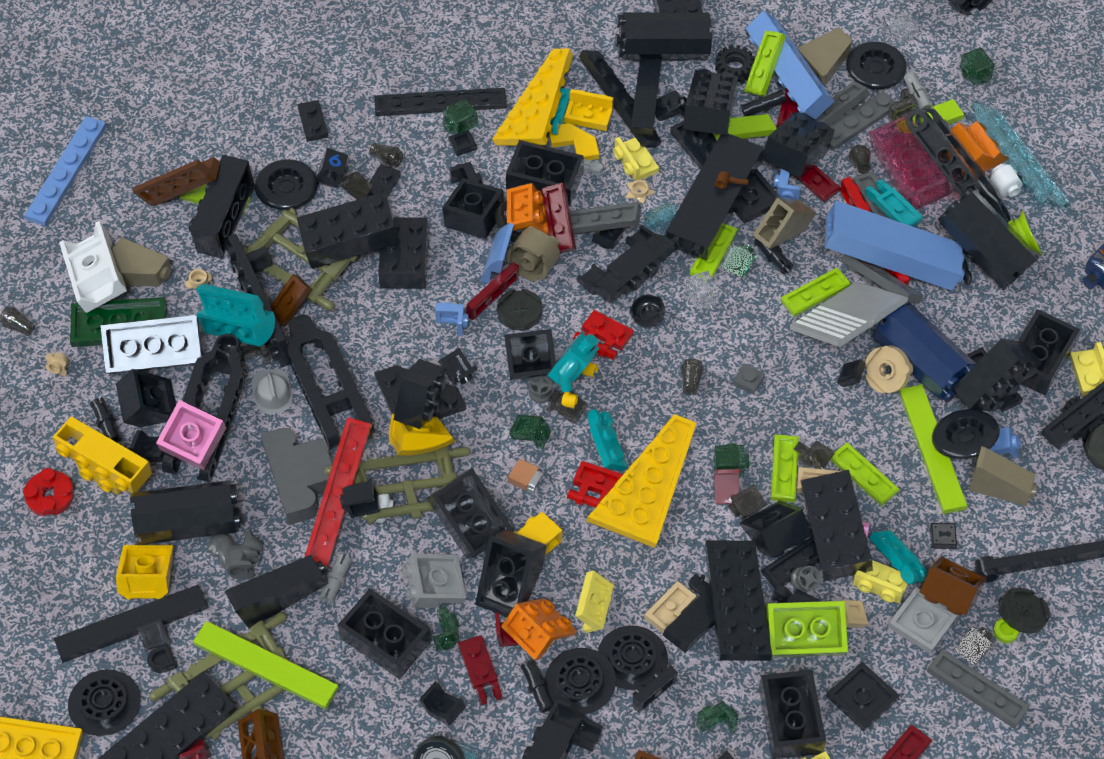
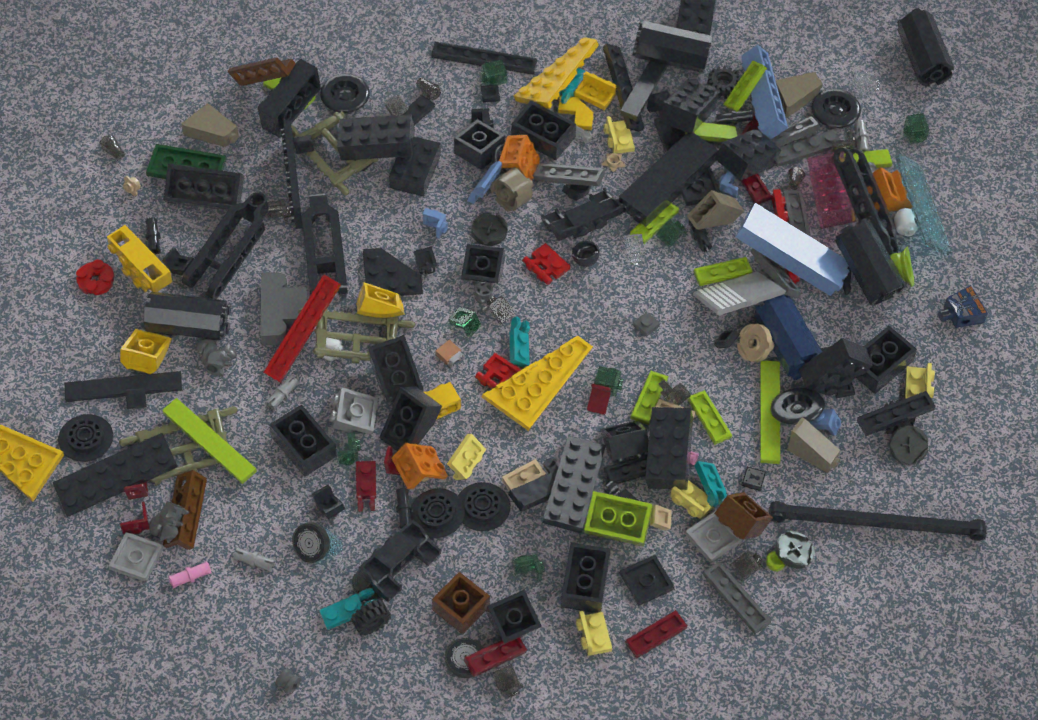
camera: 15 degrees right, 0 degrees up
medium blue plate [24,116,107,226] -> none
white piece [59,221,127,313] -> none
black slope [116,368,176,428] -> none
black tile [147,643,177,673] -> none
bright pink brick [156,400,226,470] -> none
tan plate [185,269,212,289] -> none
teal brick [196,284,275,347] -> none
black slope [225,555,328,629] -> none
light grey piece [252,369,293,415] -> none
reddish brown plate [270,274,312,326] -> none
black plate [297,100,328,142] -> none
black brick [316,148,348,188] -> none
black window [340,478,380,518] -> none
black brick [394,359,447,429] -> none
dark red tile [466,261,519,320] -> none
dark red tile [542,183,576,253] -> none
teal torso [547,334,599,408] -> none
black plate [632,666,678,713] -> none
clear light blue brick [644,203,678,233] -> none
clear smoke cone [681,359,704,395] -> none
reddish brown hand [715,171,748,189] -> none
clear smoke bracket [728,484,767,521] -> none
dark grey wheel [790,566,821,592] -> none
teal hinge [865,179,923,227] -> none

